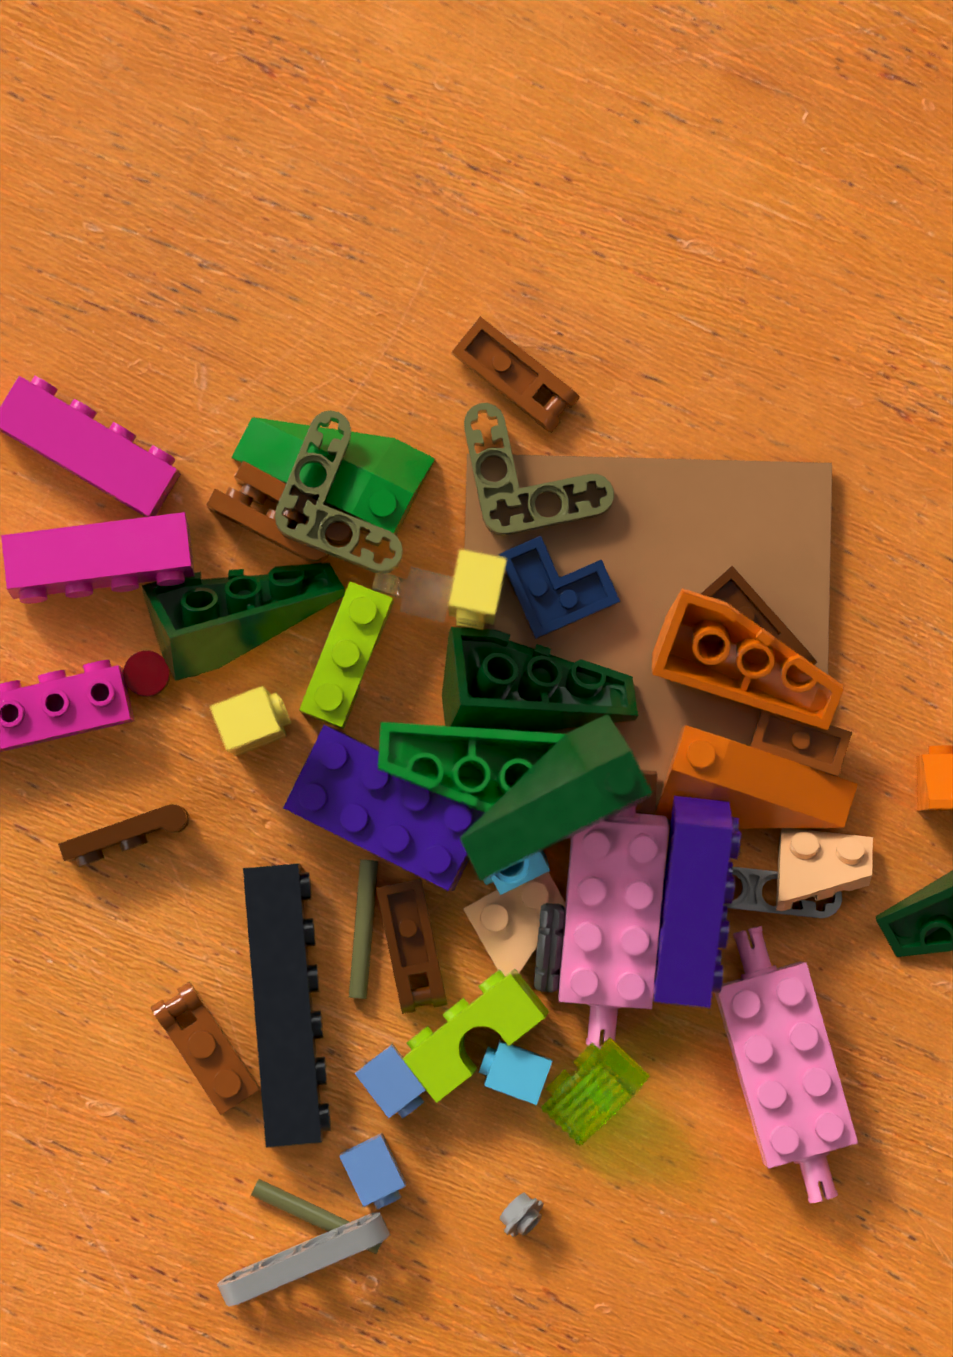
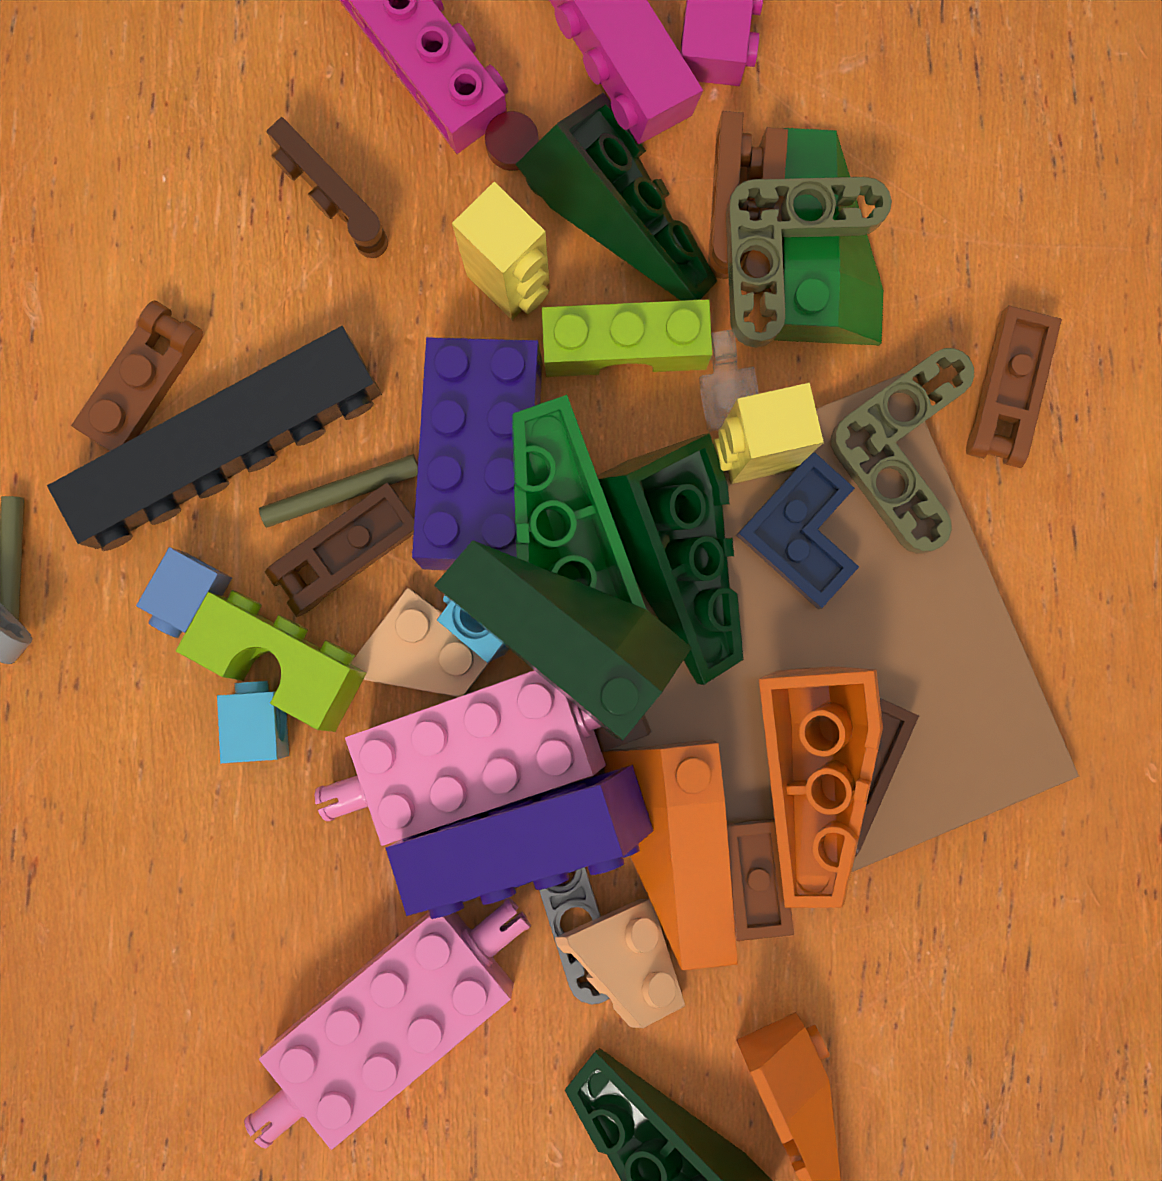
camera: 70 degrees right, 0 degrees up
medium blue brick [339,1133,406,1209] -> none
light grey plate [500,1193,544,1237] -> none
dark grey axle [534,903,566,992] -> none
clear neon green brick [541,1037,650,1146] -> none

